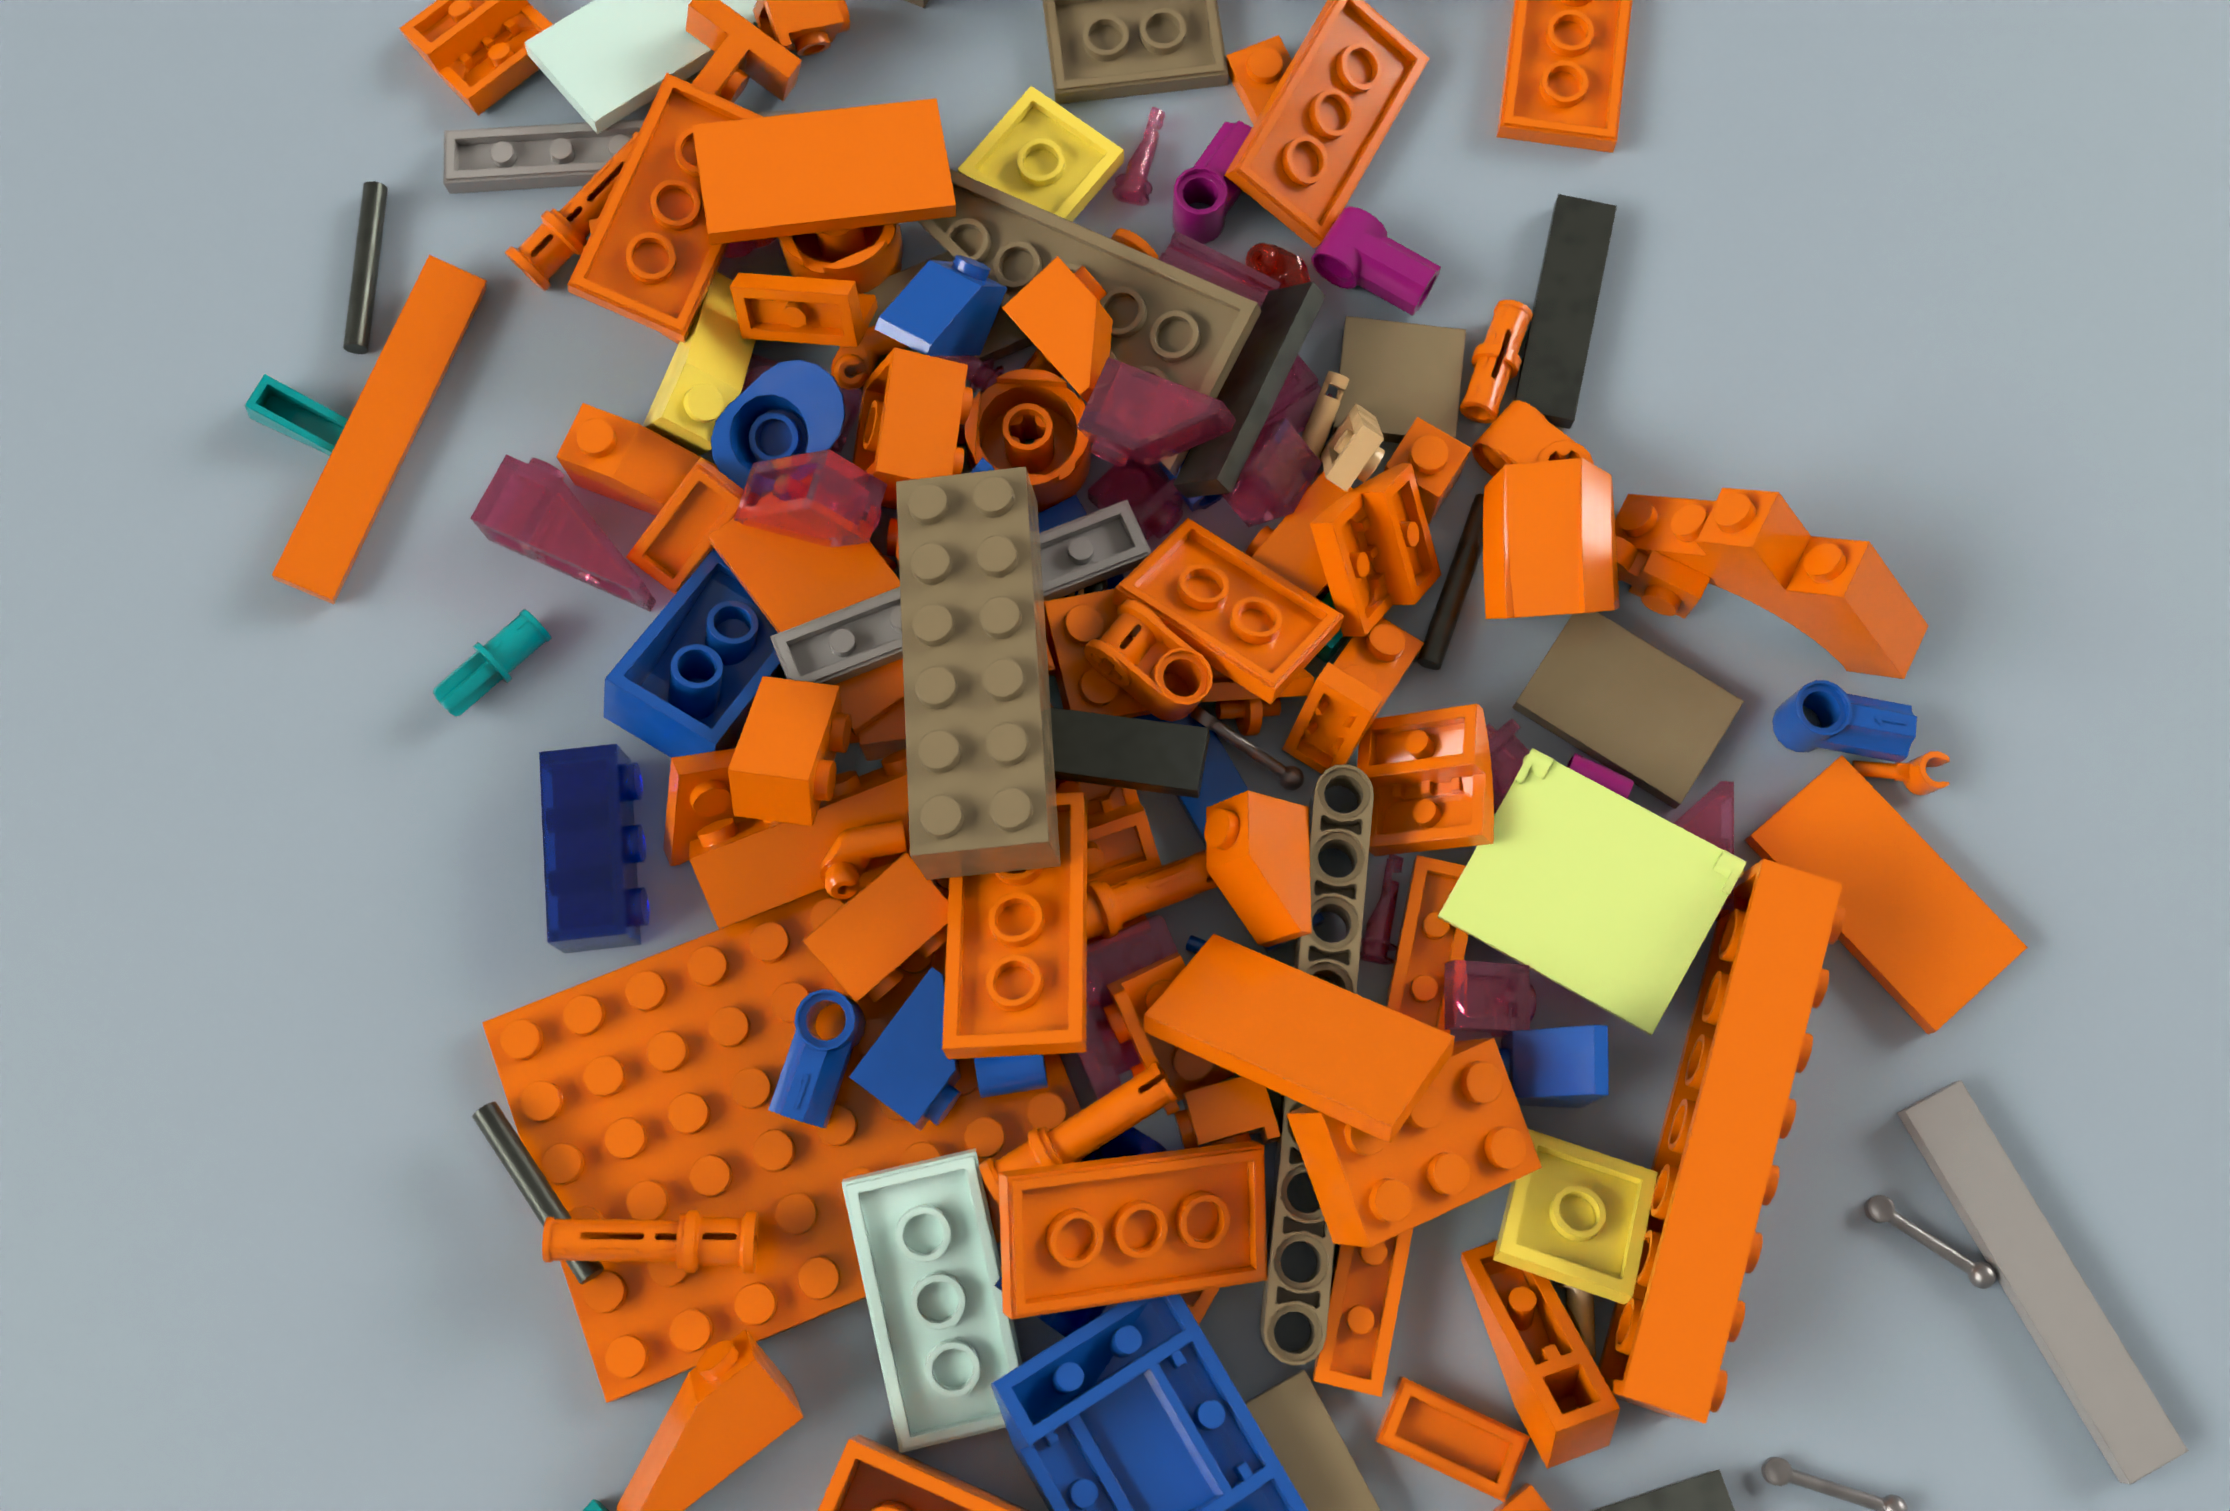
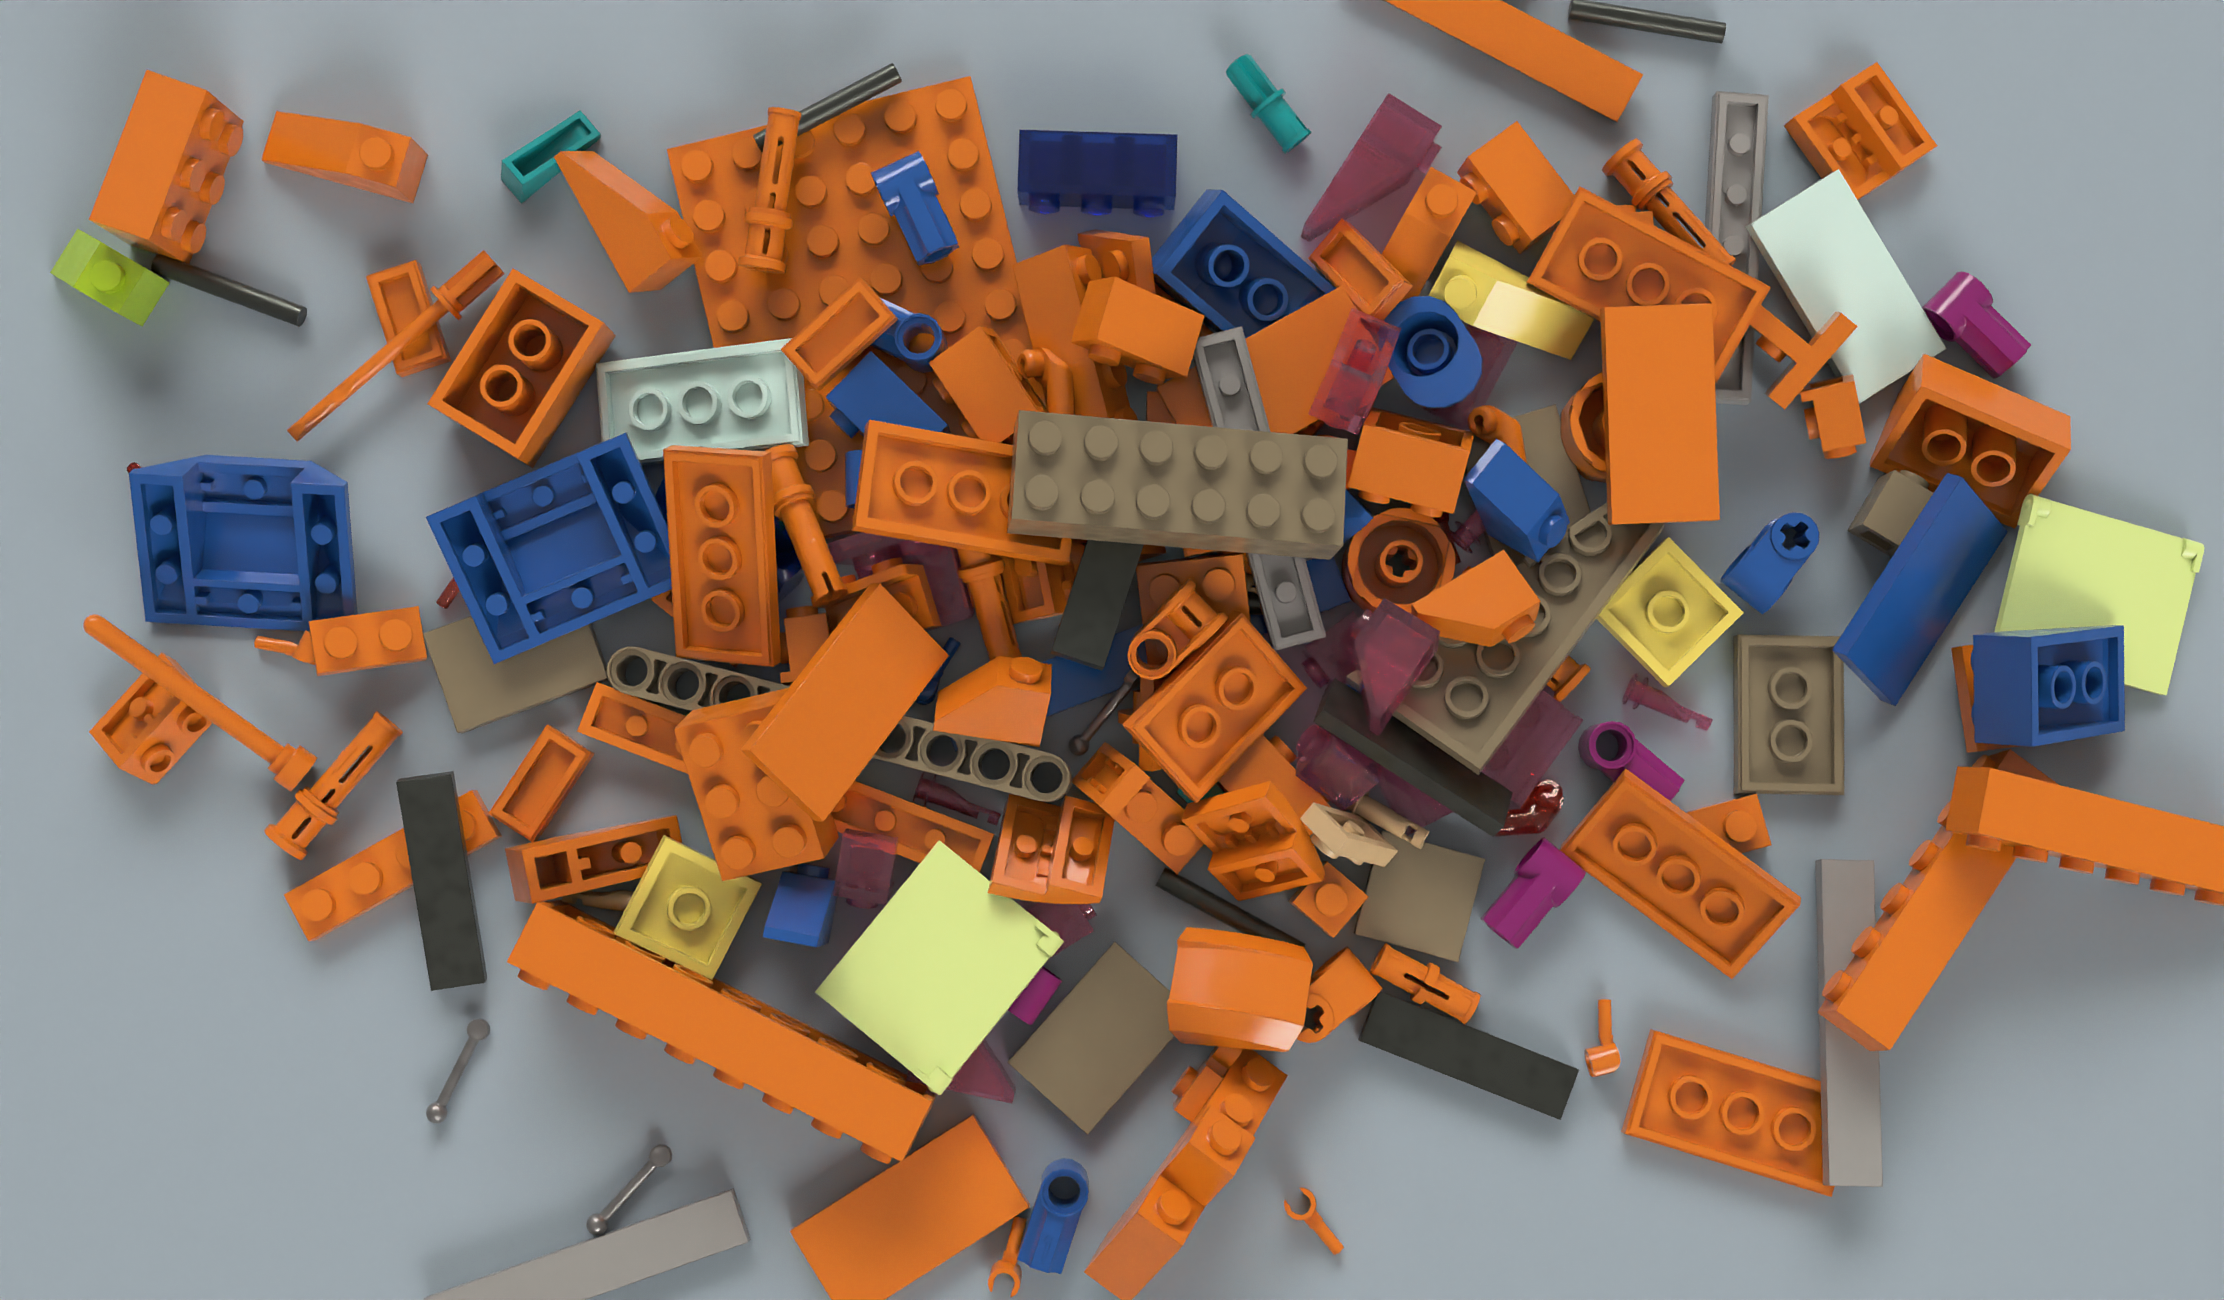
camera: 95 degrees right, 10 degrees up
orange panel [730,273,878,347] -> none
none -> orange tile [781,277,898,391]
none -> blue piece [871,151,959,266]
none -> orange hand [1284,1187,1344,1255]
none -> orange brick [1457,121,1574,254]
none -> orange hand [1584,999,1621,1077]
none -> blue piece [1720,512,1820,614]

